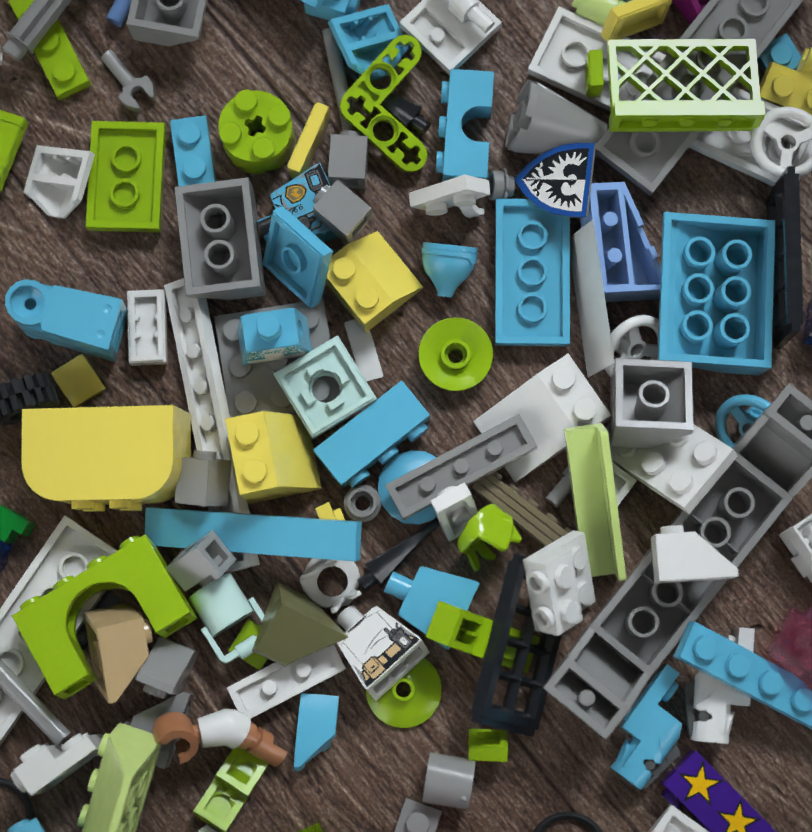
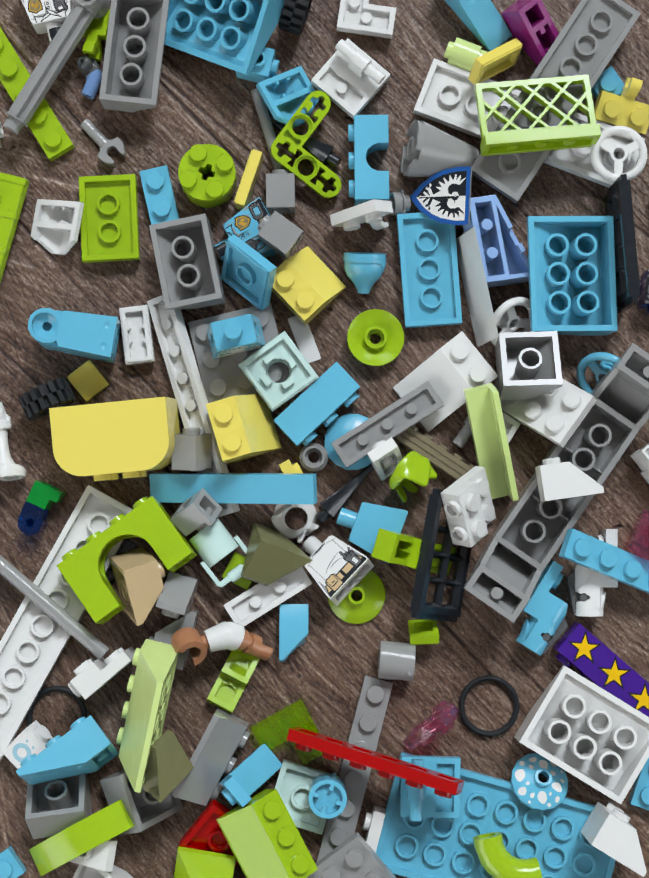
camera: 10 degrees left, 5 degrees up
lime tile [585,50,604,98] -> none

